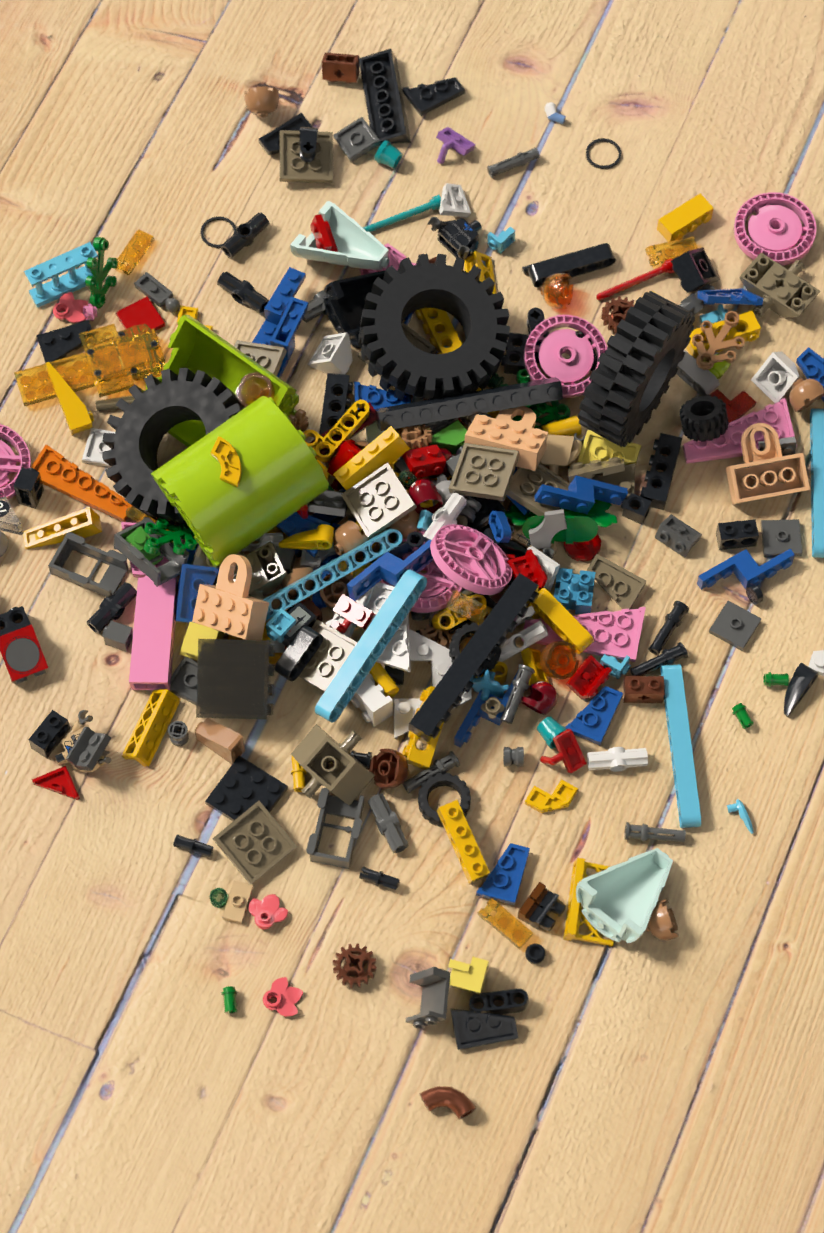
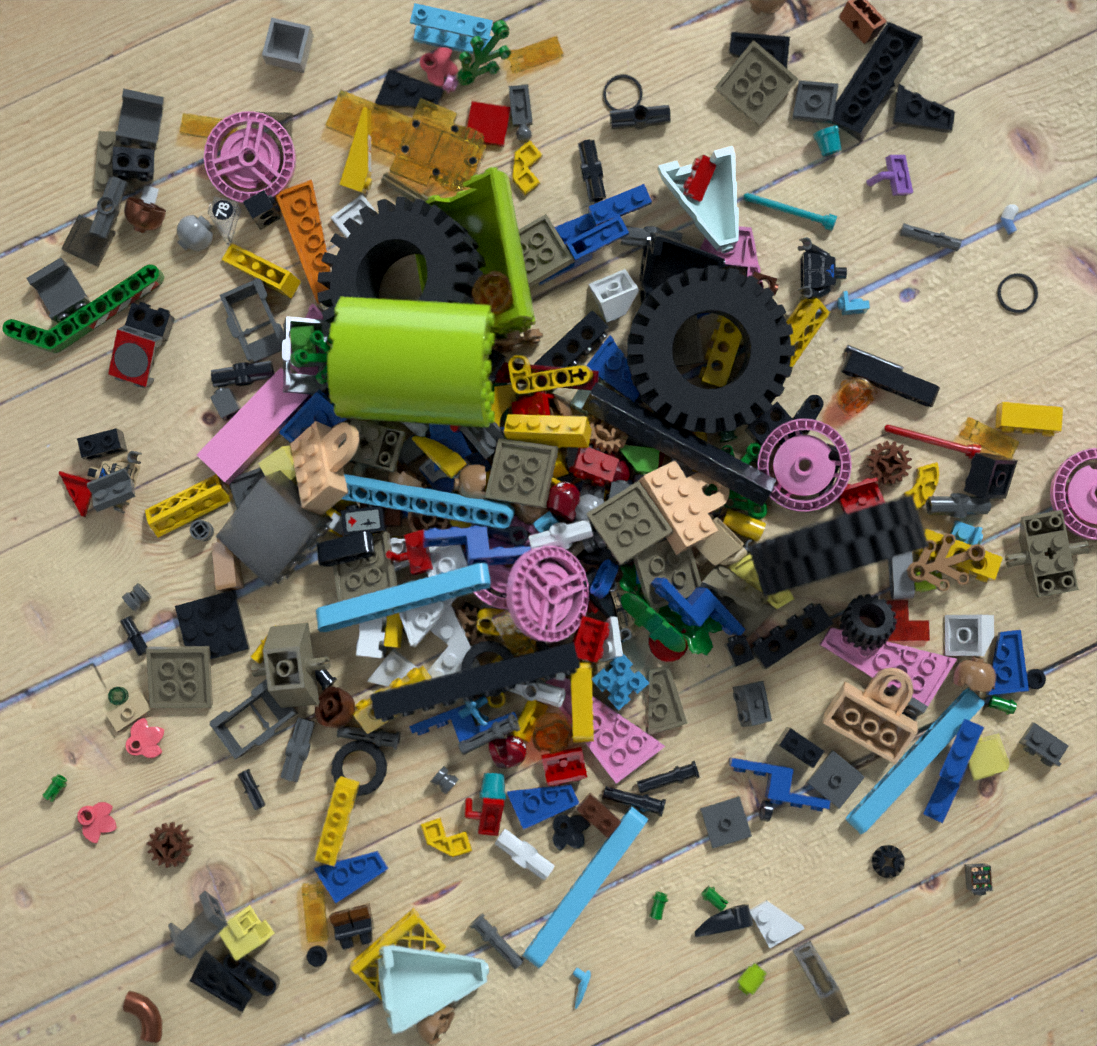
camera: 40 degrees right, 20 degrees up
yellow tile [210,436,242,487] -> none
medium azure bracket [266,608,296,643] -> none
black piece [299,127,318,162] -> none
bush [398,470,417,490] -> none
white wing [439,183,471,218] -> none
dark tan plate [481,697,504,719] -> none
light grey tile [529,509,567,549] -> none
medium azure bracket [600,654,631,679] -> none
blue wing [697,288,764,305] -> none
none -> dark grey wheel [122,583,151,611]
none -> black plate [552,814,590,851]

